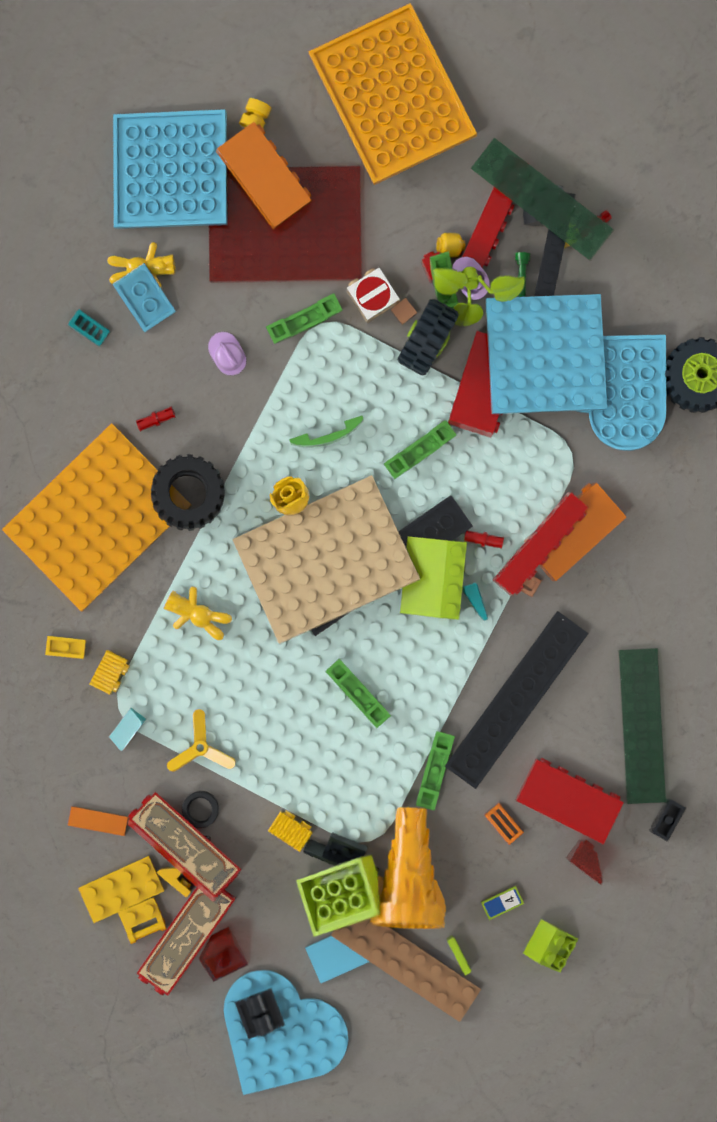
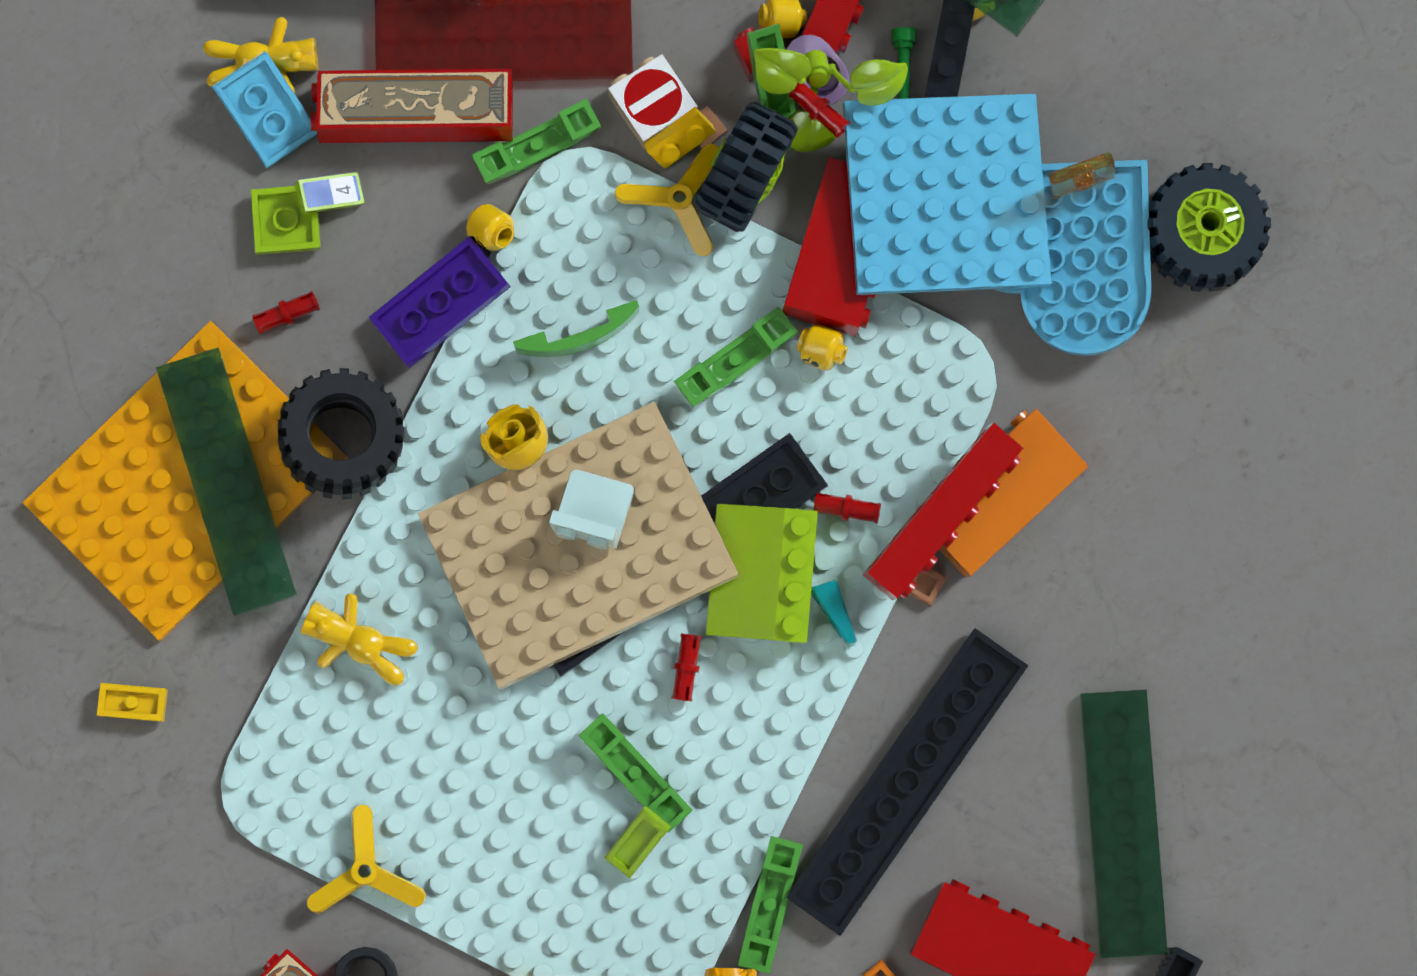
camera: 10 degrees left, 5 degrees down
teal slope [67,309,110,347] -> none
yellow brick [89,650,130,695] -> none
slope [109,708,146,751] -> none
lavender piece [208,332,246,375] -> none
none -> clear green plate [156,347,298,616]
none -> lime plate [251,186,321,255]
none -> tile [294,172,364,214]
none -> brick [311,69,513,143]
none -> dark purple plate [369,236,511,368]
none -> yellow head [466,204,514,252]
none -> light aqua bracket [549,470,634,549]
none -> lime tile [604,806,671,879]
none -> yellow piece [615,144,719,257]
none -> yellow plate [644,107,716,169]
none -> red pin [671,633,702,702]
none -> red pin [788,83,851,138]
none -> yellow head [797,324,848,371]
none -> clear orange plate [1048,152,1115,199]

